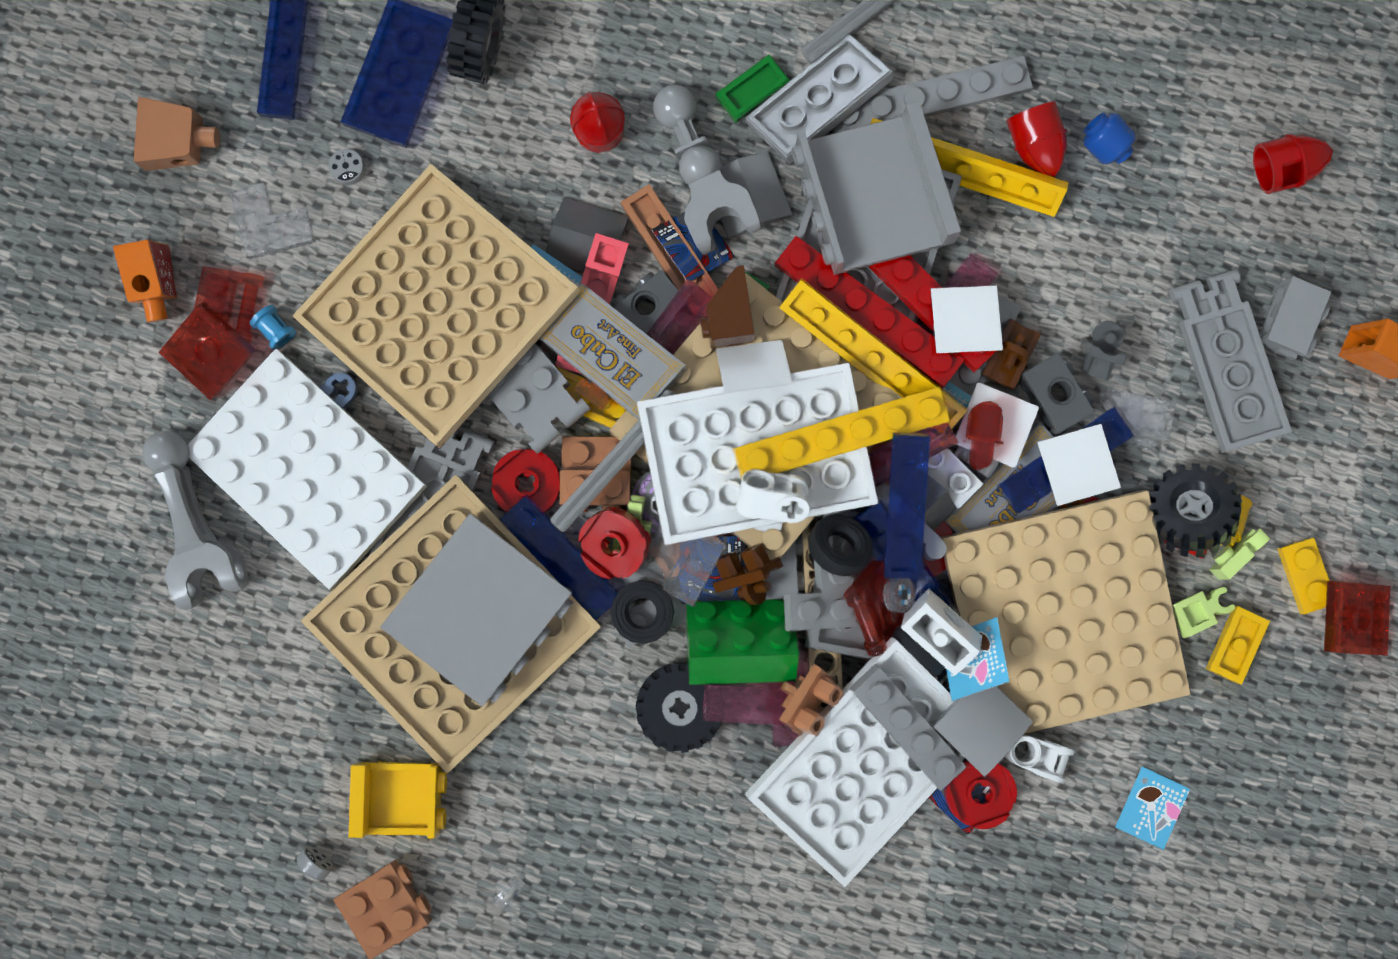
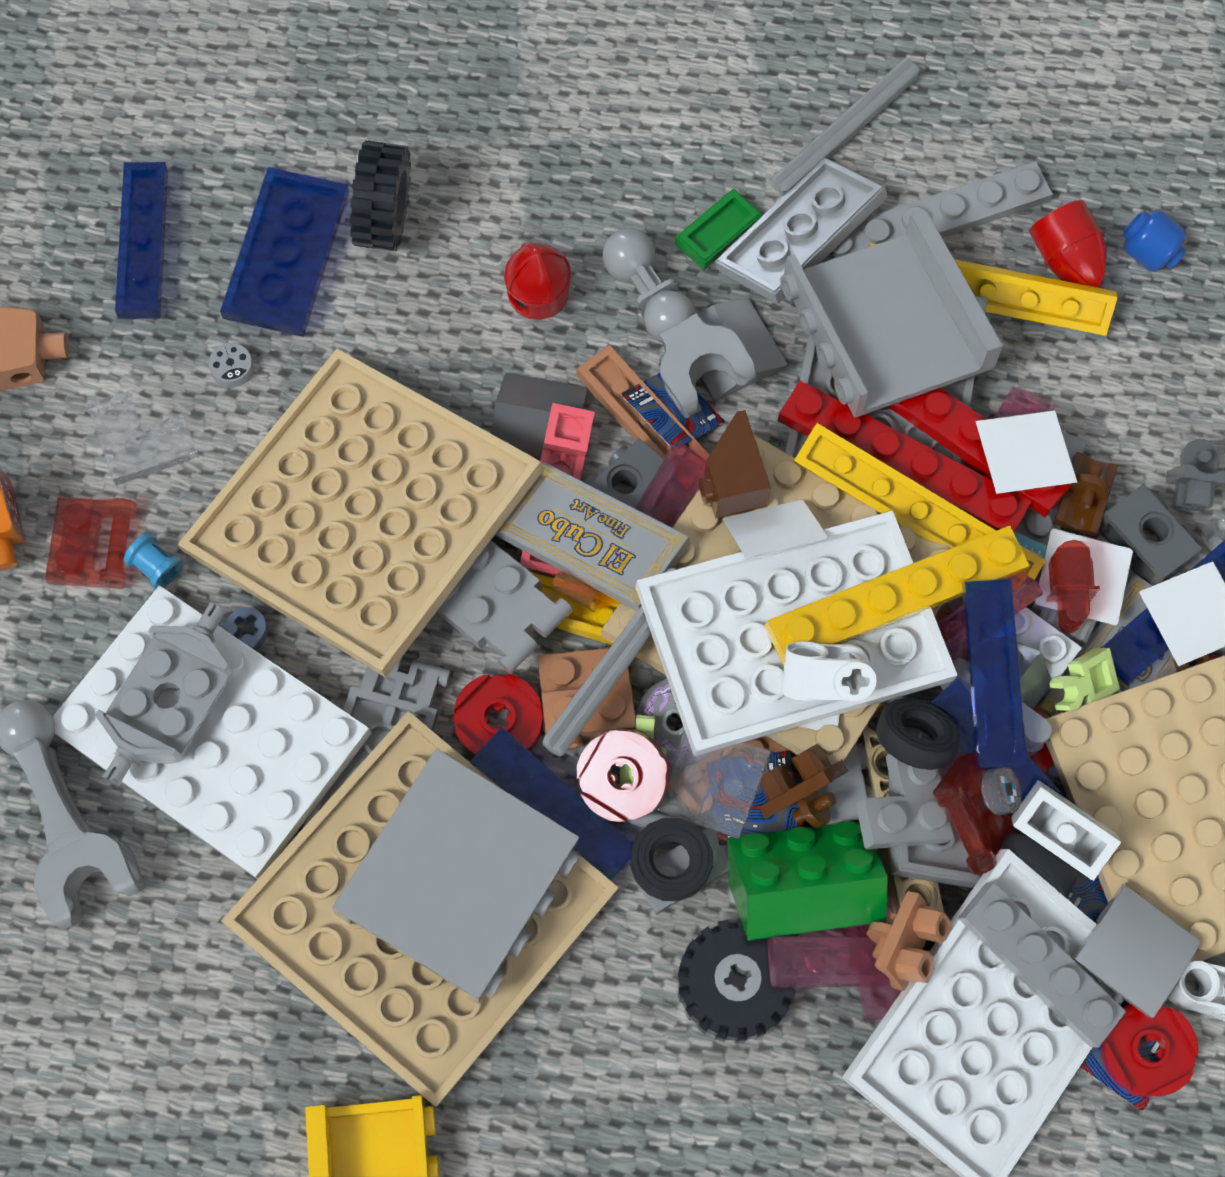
camera: 10 degrees left, 15 degrees down
clear red plate [158,302,257,401] -> none
medium azure sticker [946,617,1009,701] -> none
none -> light grey plate [95,602,234,787]
none -> yellowish green plate [1049,648,1120,711]

